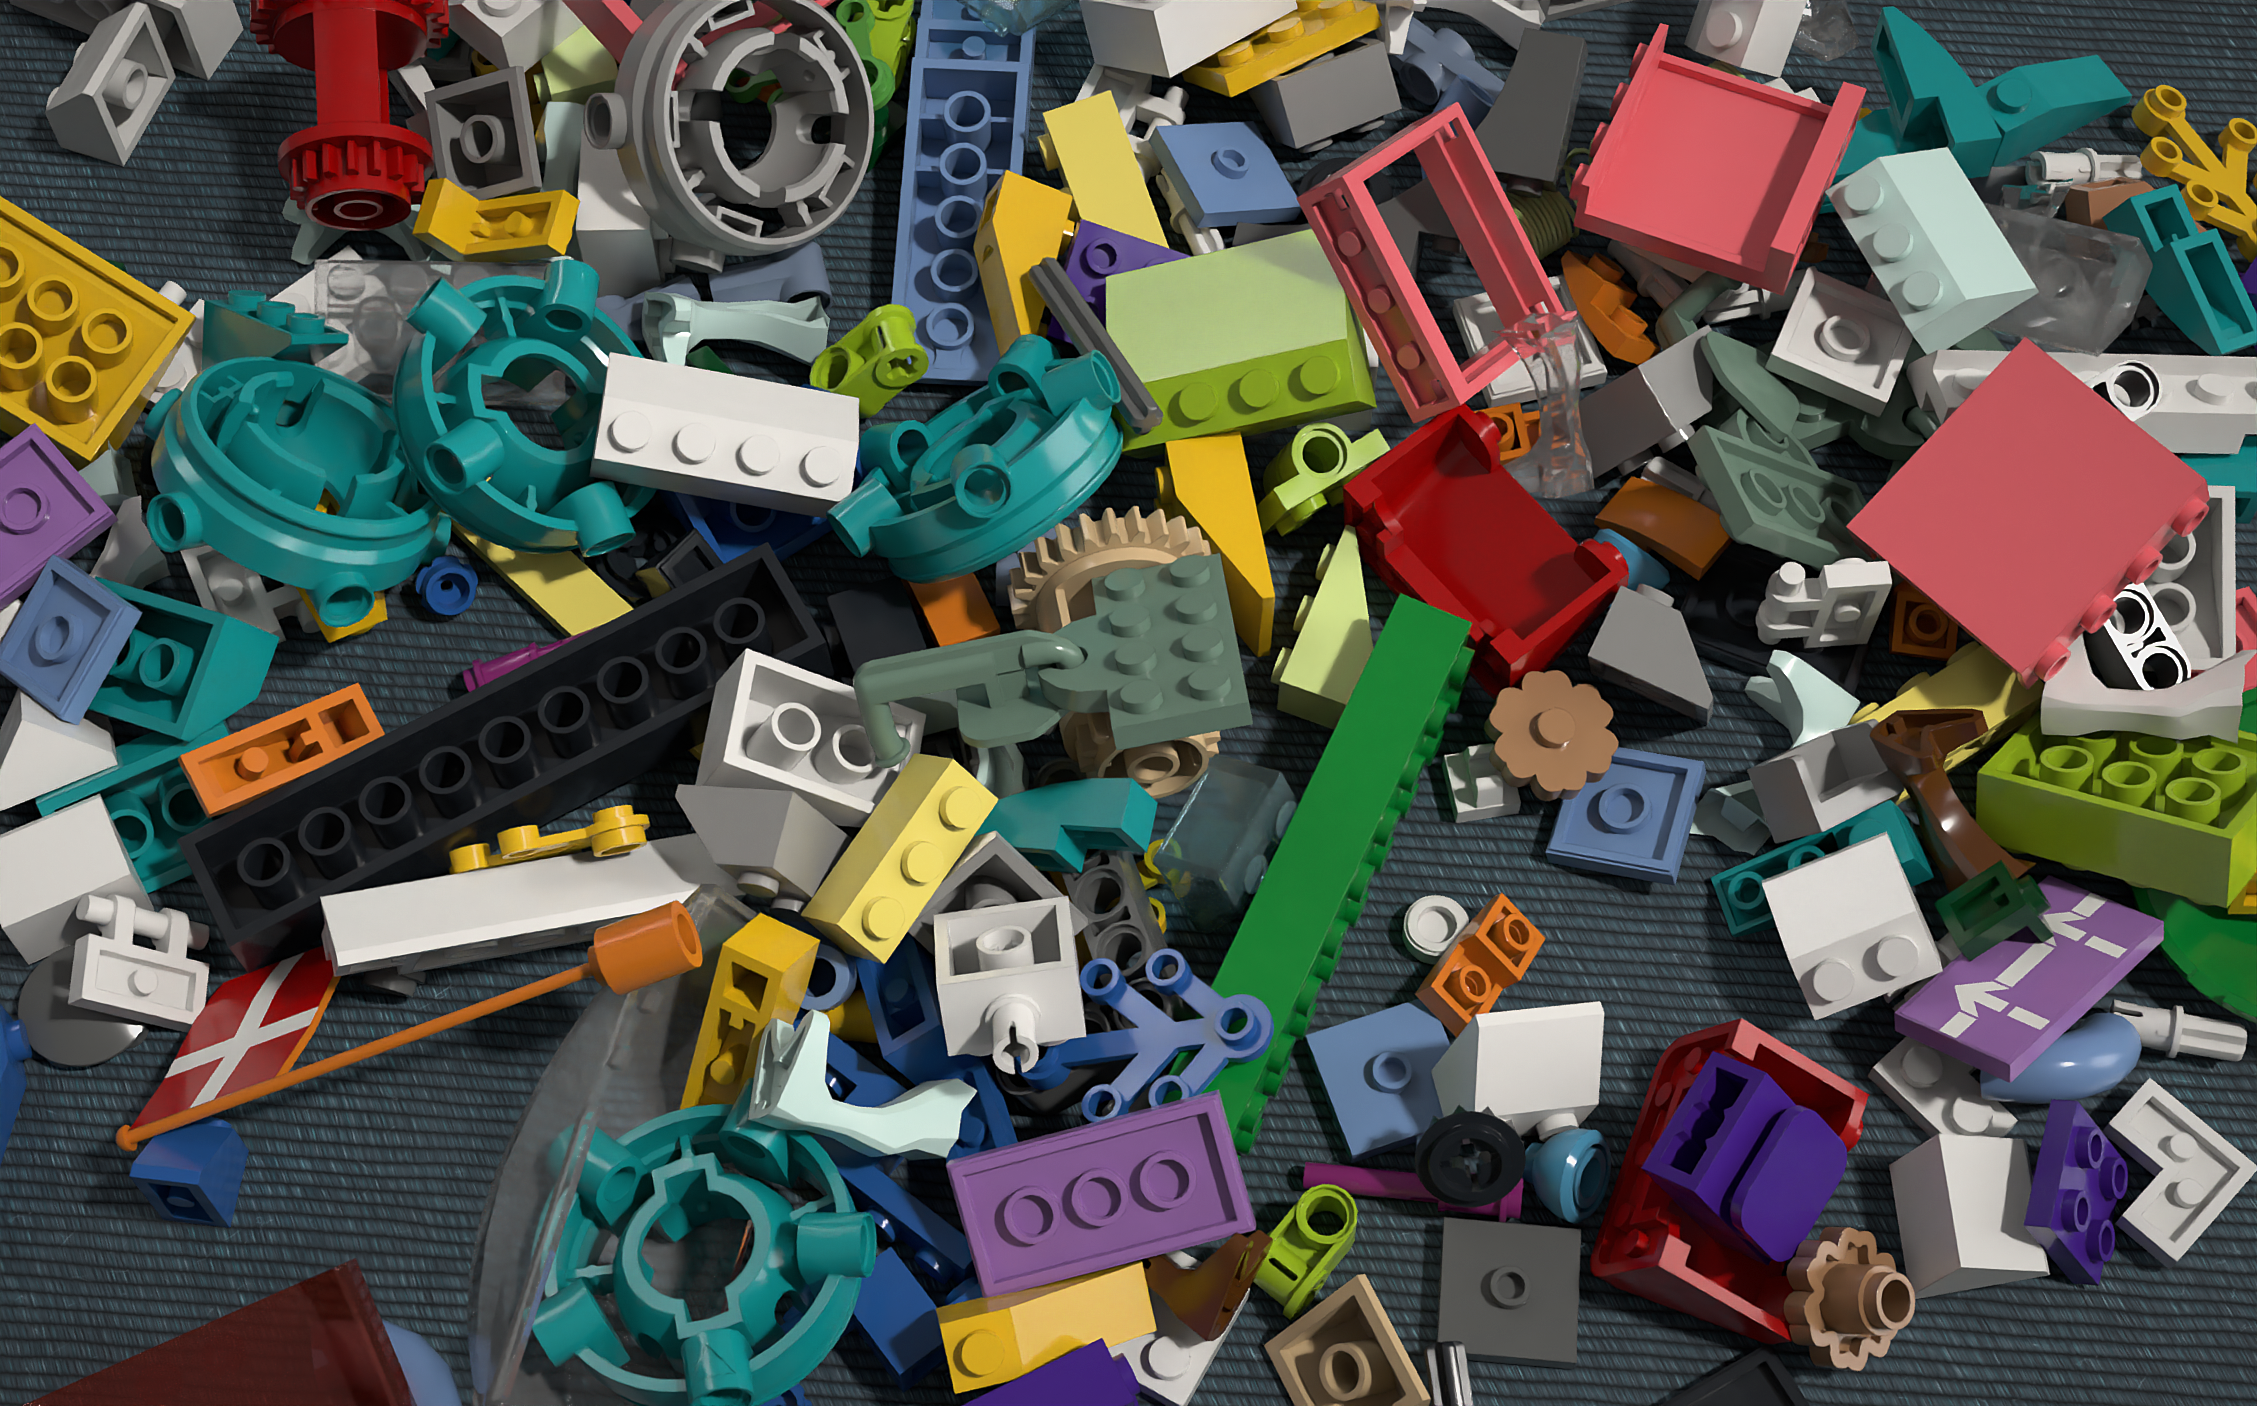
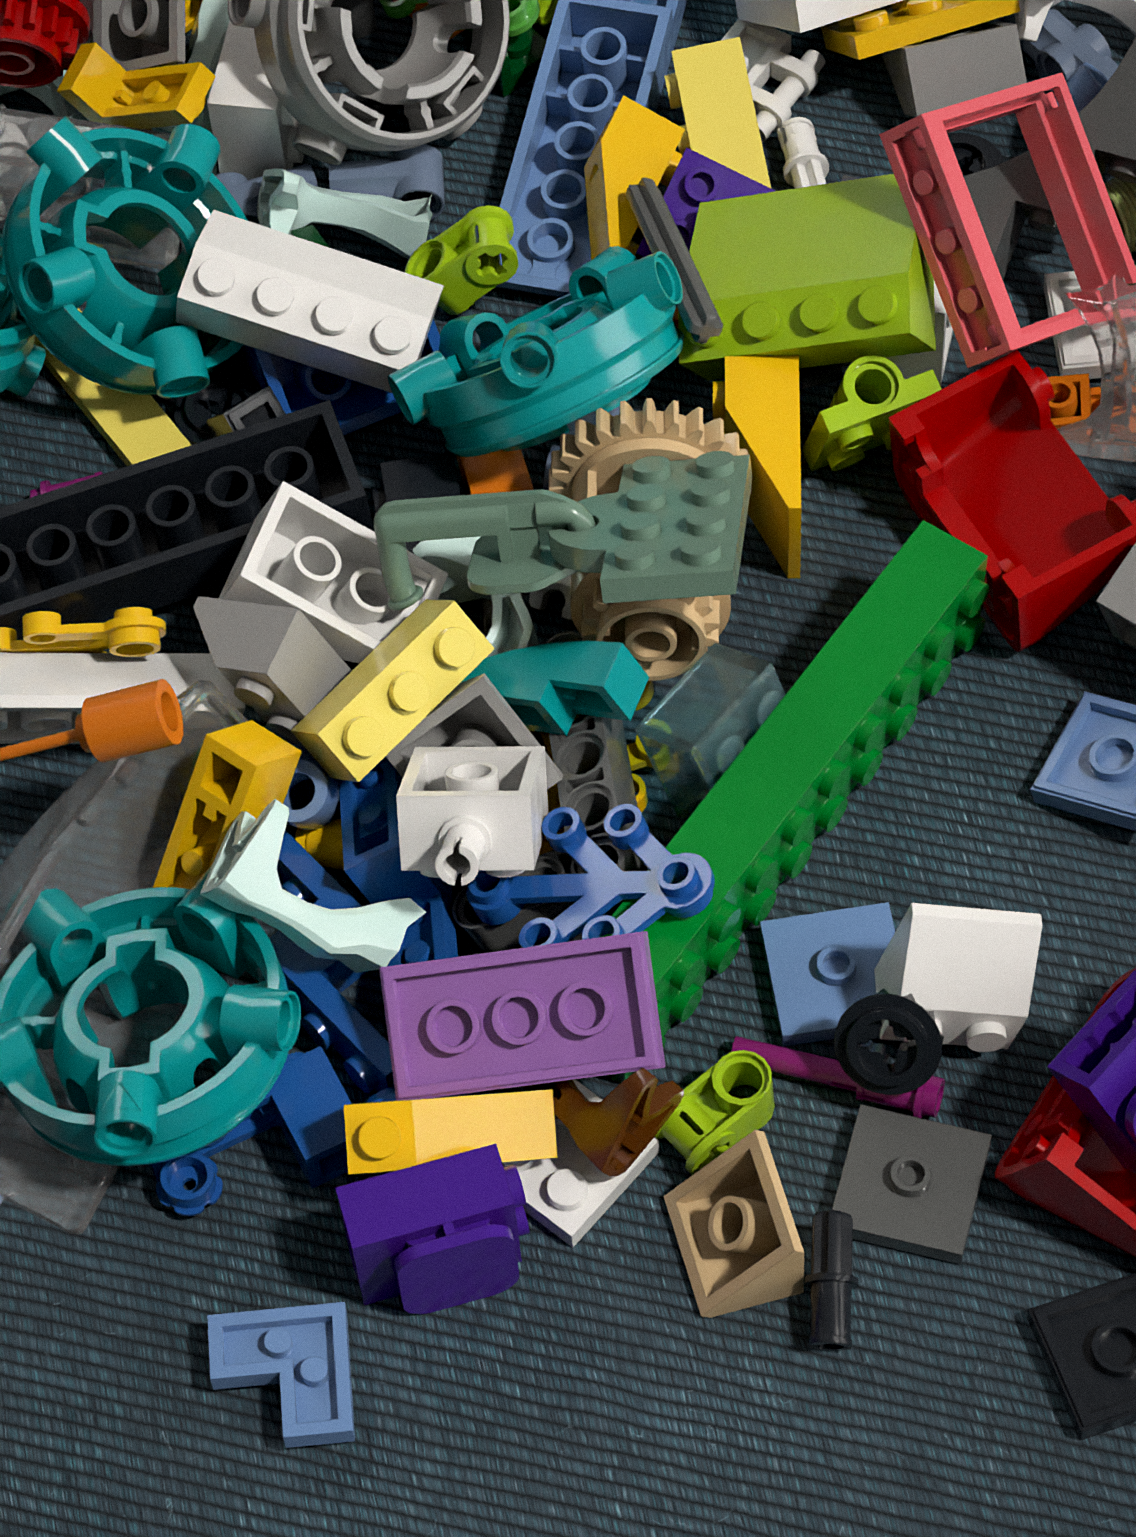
camera: 15 degrees right, 5 degrees down
blue plate [415,555,478,615] -> none
medium blue plate [1148,121,1302,228] -> none
yellowish green slope [1271,525,1373,730] -> none
white tile [1402,895,1469,964] -> none
orange slope [1415,893,1546,1038] -> none
white tile [1442,743,1521,823] -> none
medium nougat plant [1484,670,1618,801] -> none
dark azure brick [1522,1128,1611,1224] -> none

